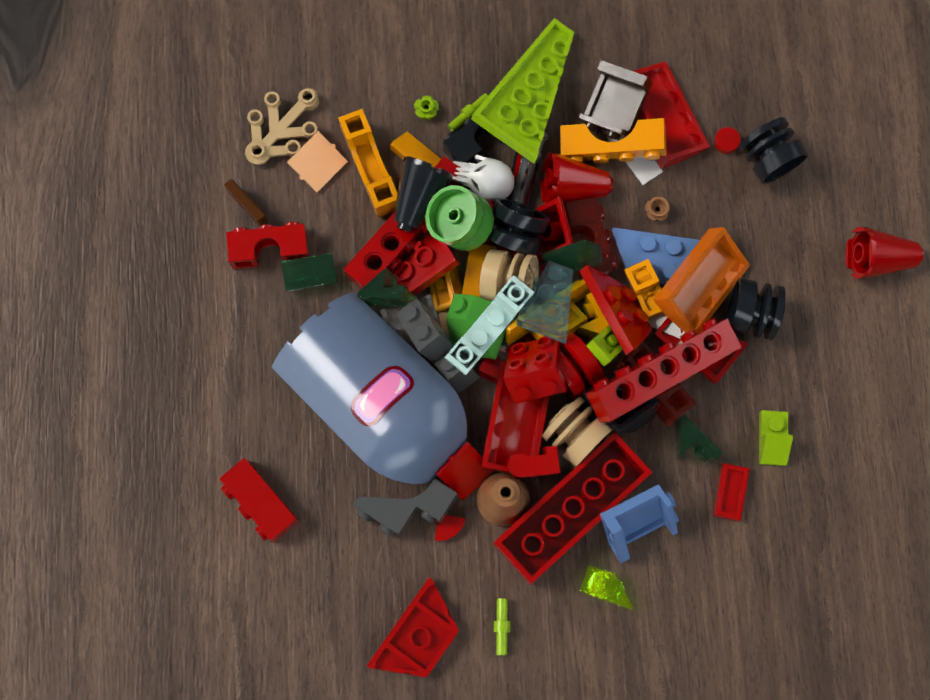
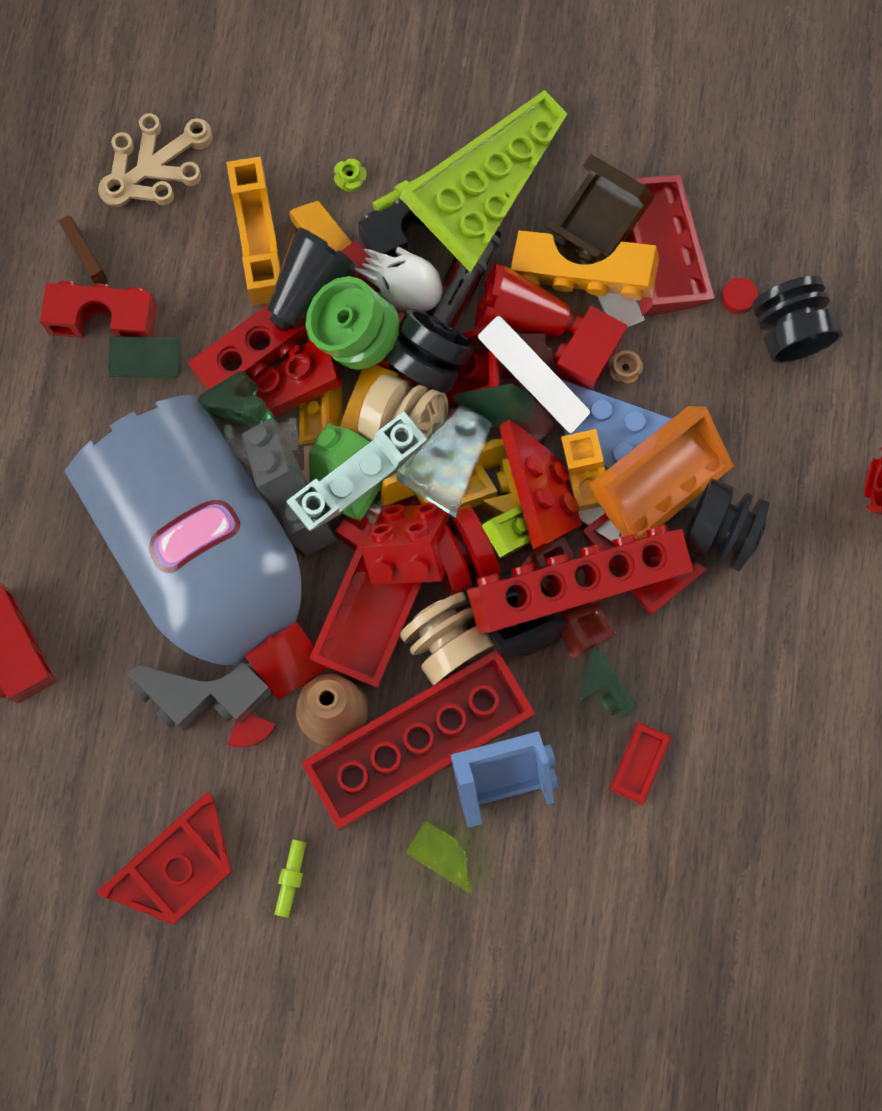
camera: 10 degrees right, 0 degrees up
light nougat piece [287,131,348,193] -> none
red leg [506,446,560,478] -> none
lime slope [759,410,793,466] -> none
none -> white sticker [478,316,590,433]
none -> red brick [553,306,628,391]

